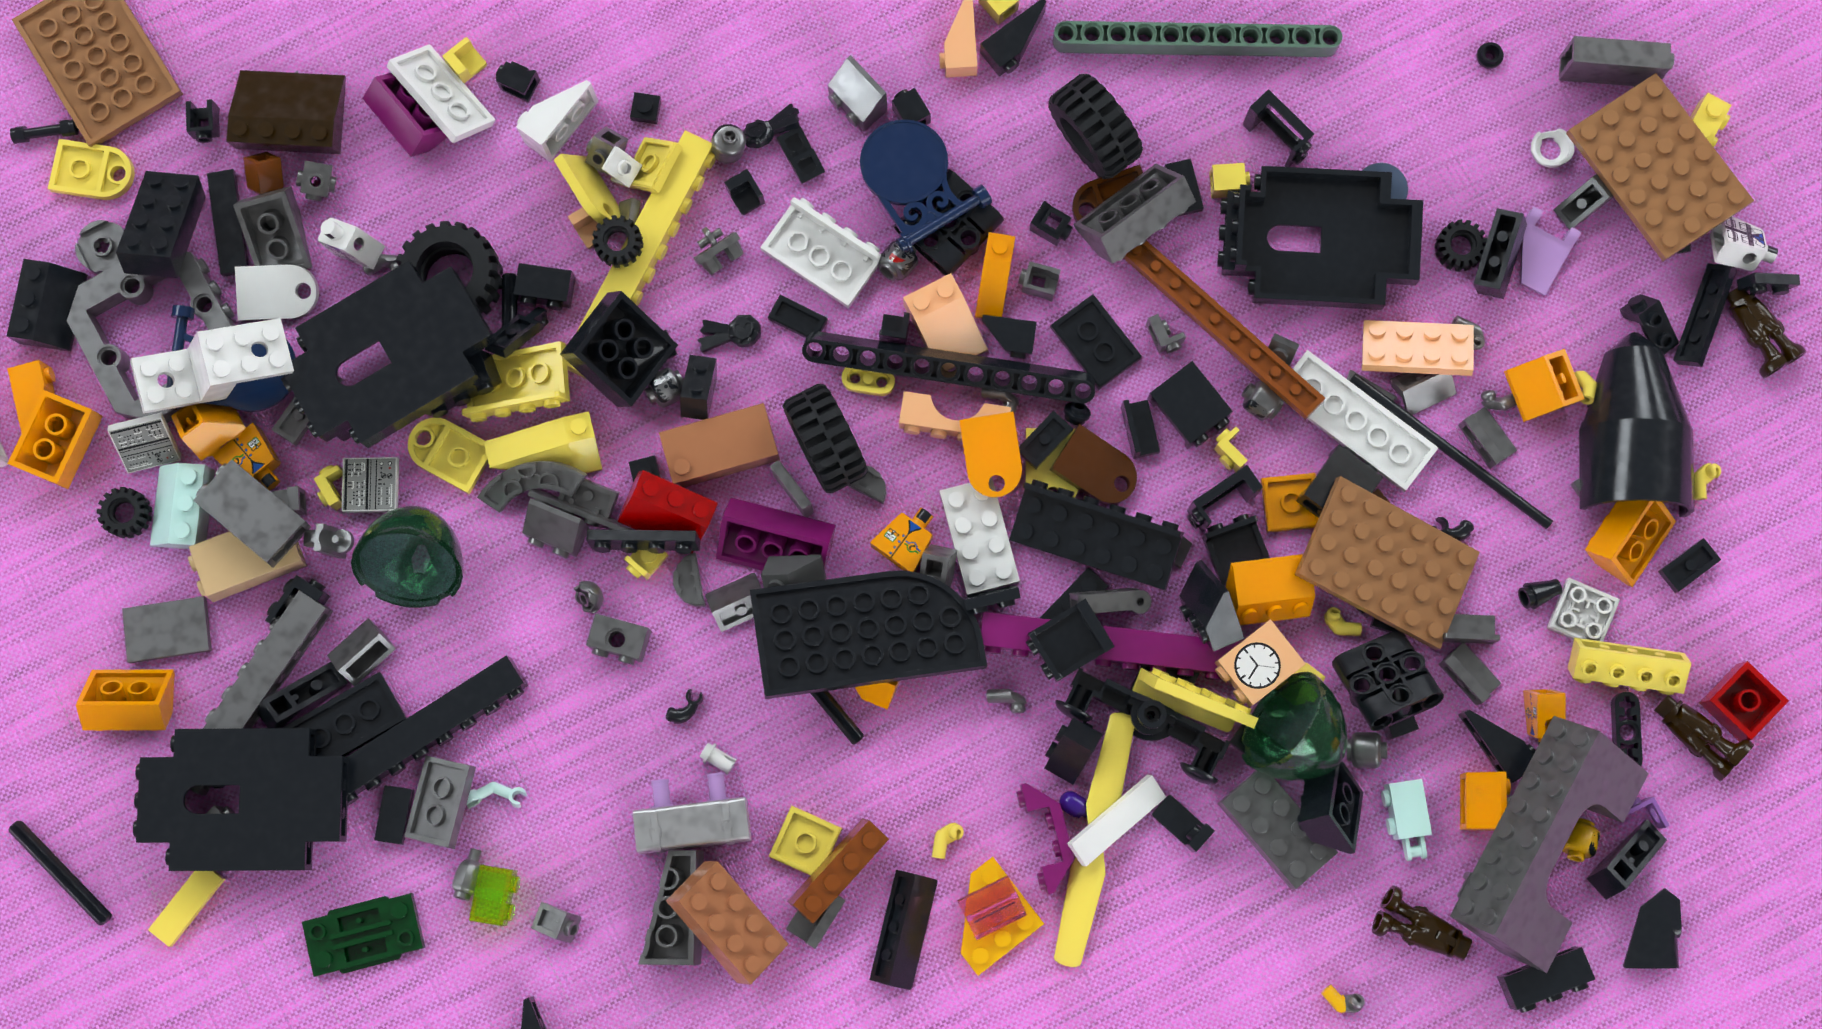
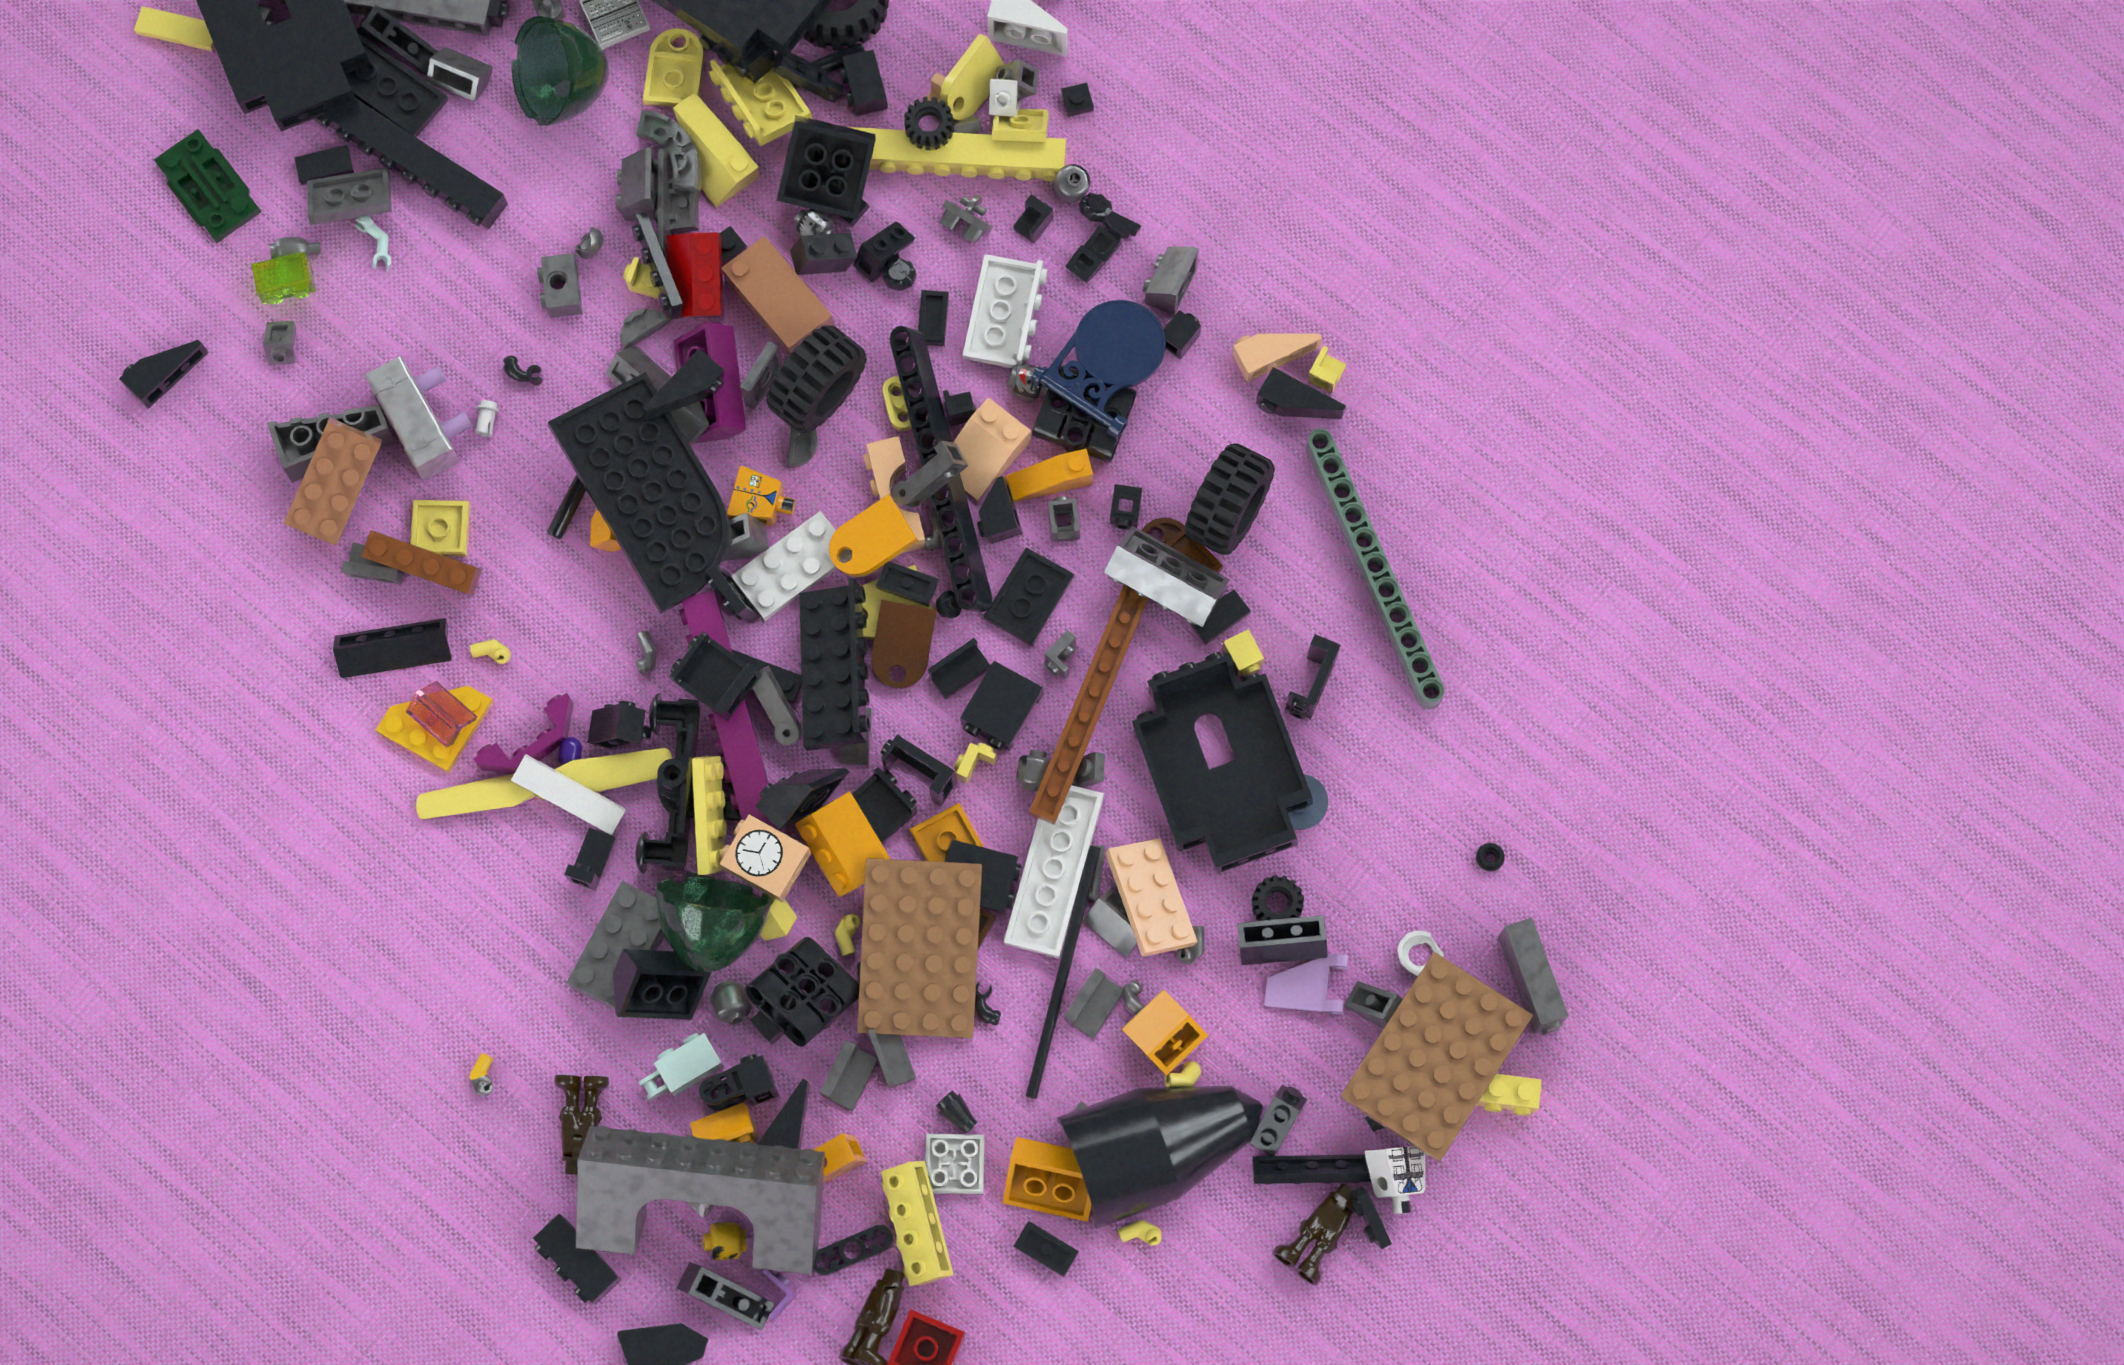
camera: 65 degrees right, 5 degrees down
none -> black slope [643,349,724,420]
none -> black brick [699,1054,780,1111]
none -> black bracket [853,222,915,283]
none -> flat silver leg [892,441,968,507]

